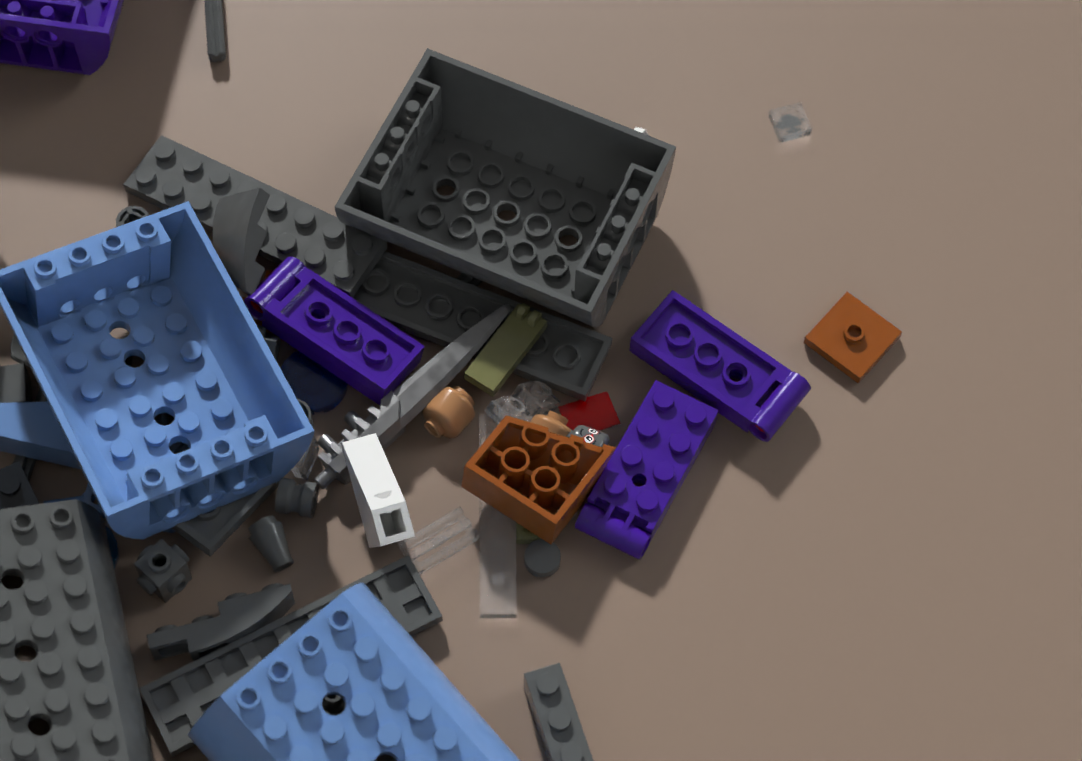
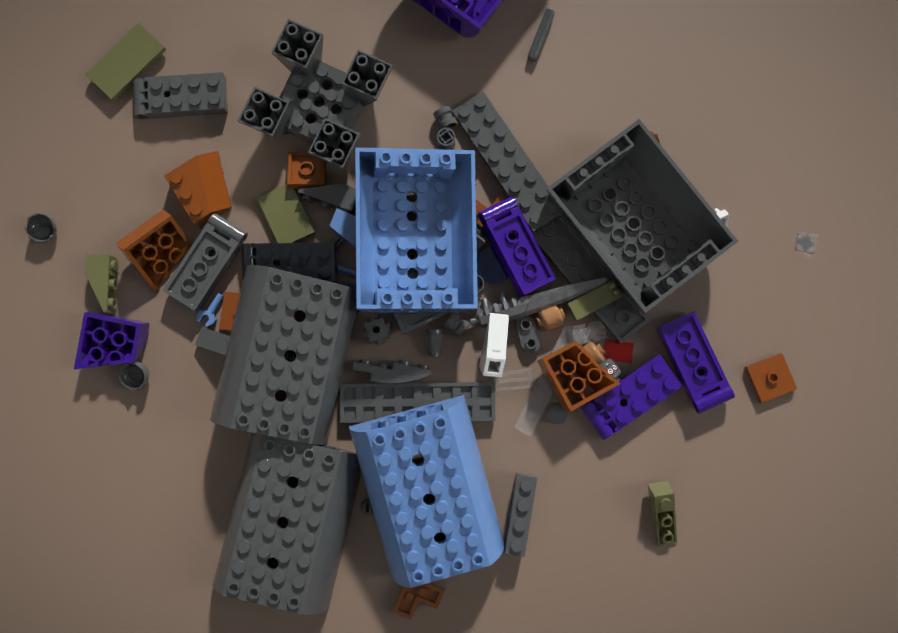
camera: 30 degrees right, 20 degrees up
dark grey slope [212,188,270,295] -> none
none -> dark grey wheel [433,106,458,129]
none -> dark grey plate [516,316,541,353]
none -> olive slope [648,481,677,546]

